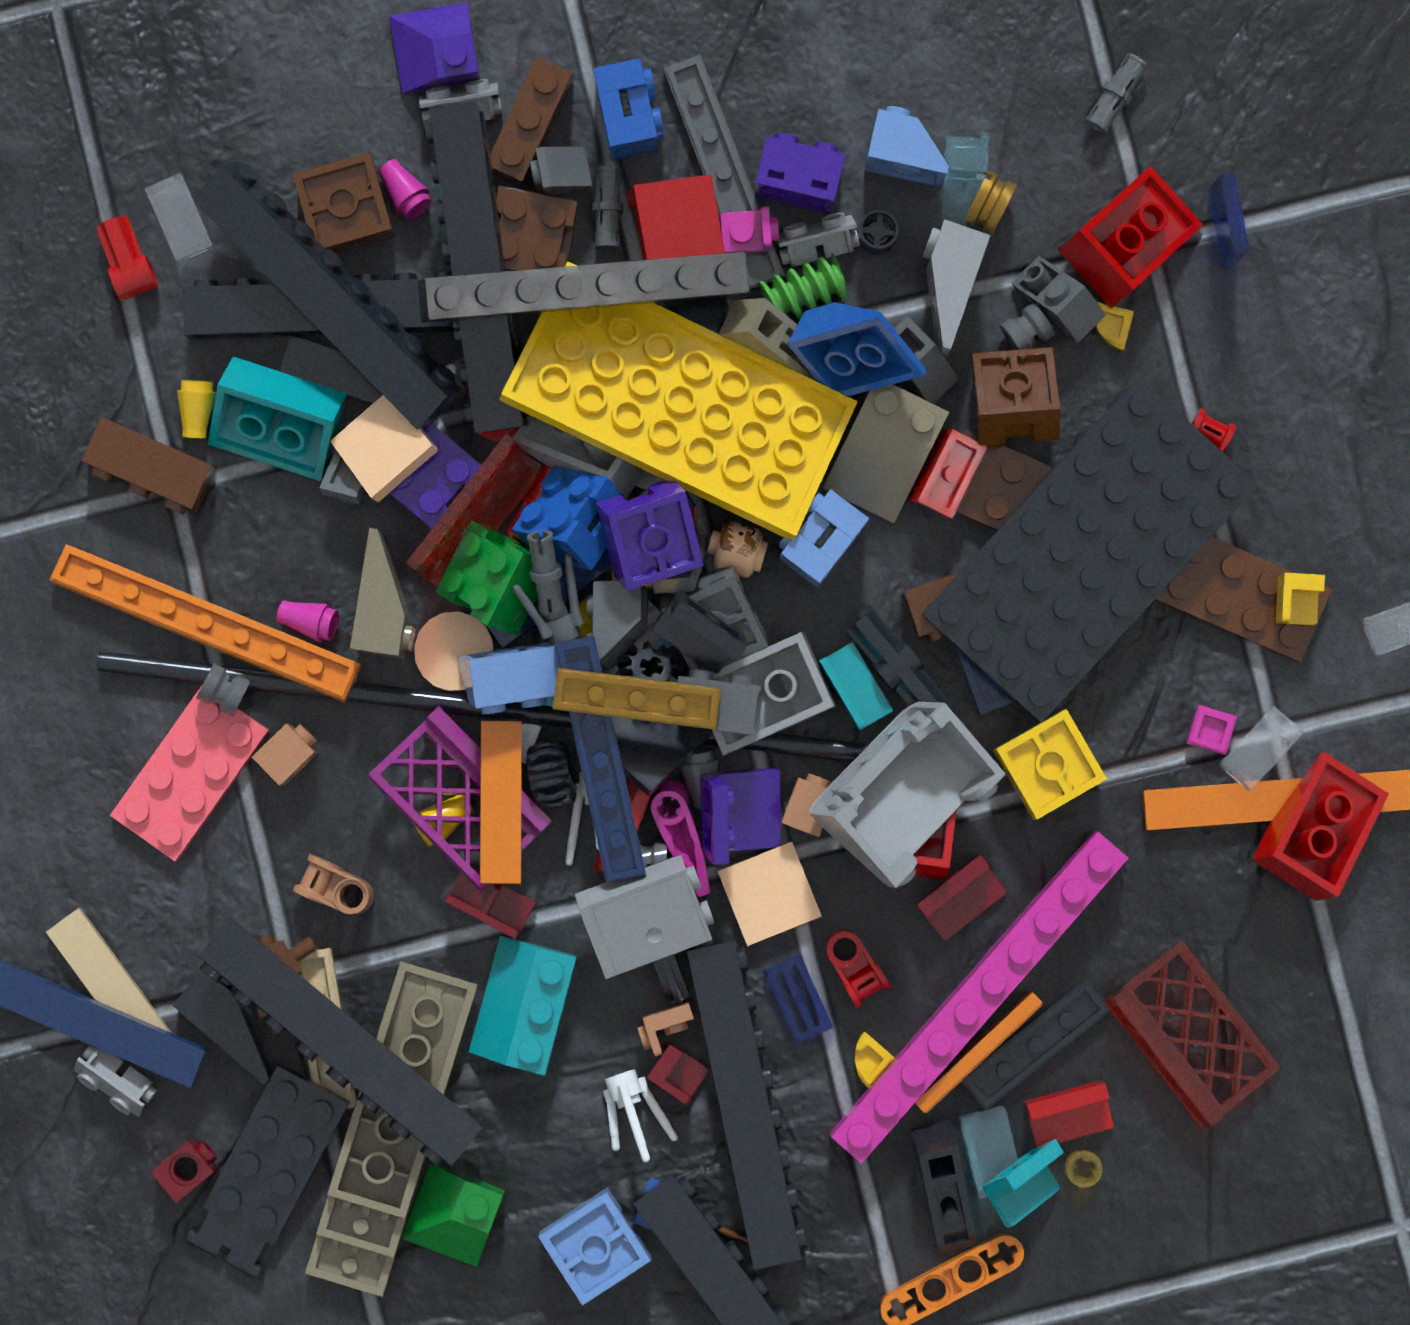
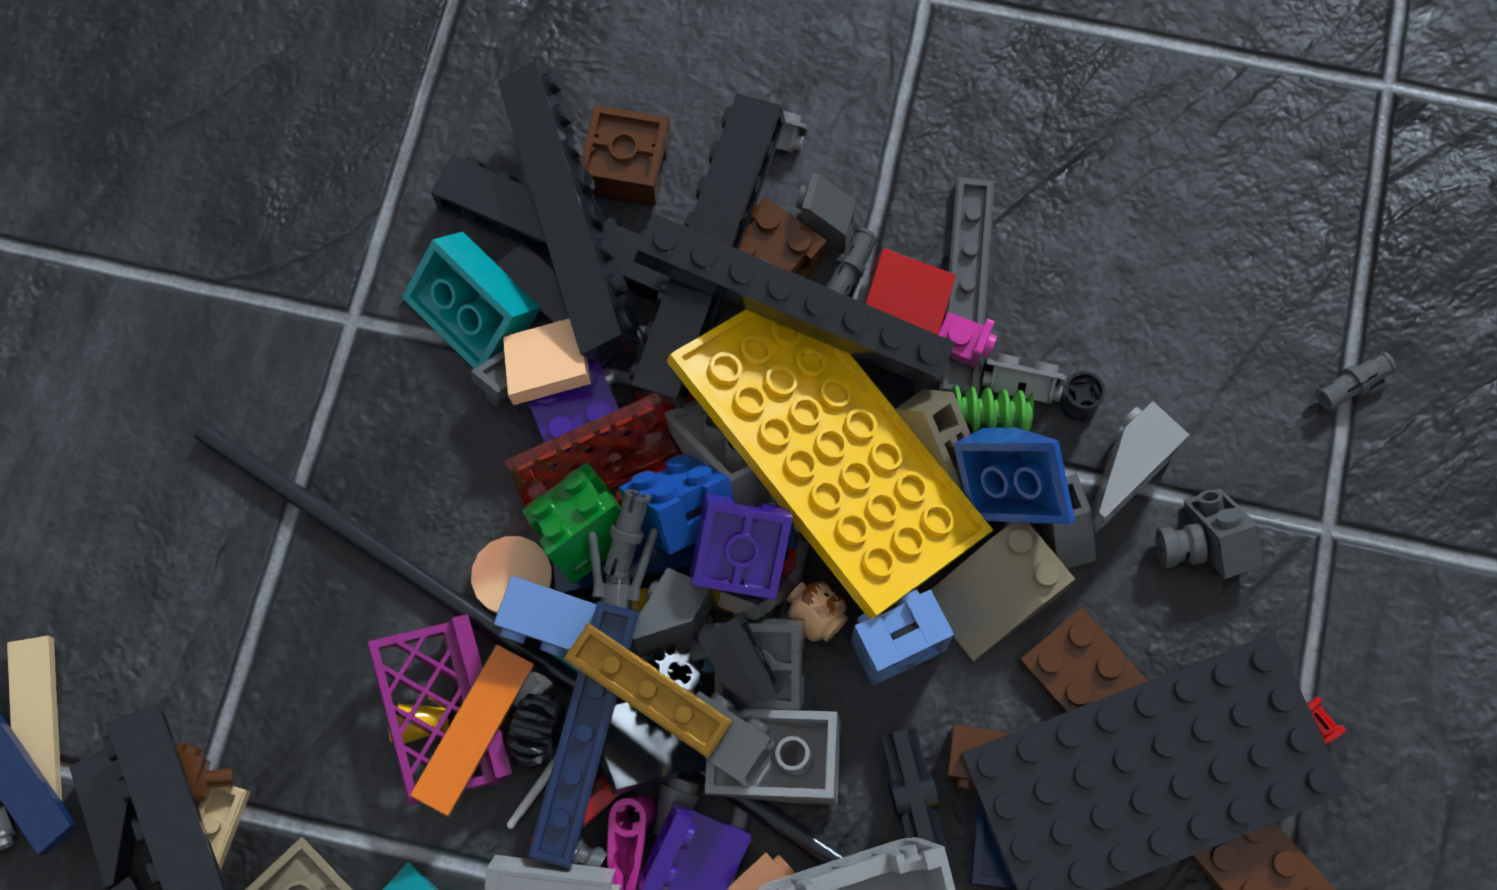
camera: 30 degrees right, 15 degrees down
orange tile [49,544,361,703] -> none
reddish brown brick [81,417,216,515] -> none
red piece [95,215,159,301] -> none
coral plate [110,684,270,862] -> none
clear tile [144,173,214,263] -> none
yellow cone [177,380,216,438] -> none
dark grey wheel [196,663,250,716] -> none
nougat brick [252,723,318,786] -> none
dark pink cone [277,600,340,643] -> none
nougat piece [293,854,374,914] -> none
dark tan slope [350,528,417,660] -> none
dark pink cone [378,159,432,220] -> none
dark purple slope [389,3,481,95] -> none
dark red panel [444,869,537,939] -> none
reddish brown brick [490,56,574,190] -> none
blue piece [593,58,664,162] -> none
dark purple piece [754,133,845,214] -> none
teal panel [818,642,893,731] -> none
medium blue slope [864,106,949,188] -> none
panel [906,429,987,519] -> none
clear light blue panel [945,132,989,180] -> none
pearl gold wheel [964,171,1017,235] -> none
reddish brown piece [972,347,1060,446] -> none
red slope [1058,166,1203,309] -> none
yellow tile [1095,302,1134,352] -> none
clear blue tile [1209,173,1249,267] -> none

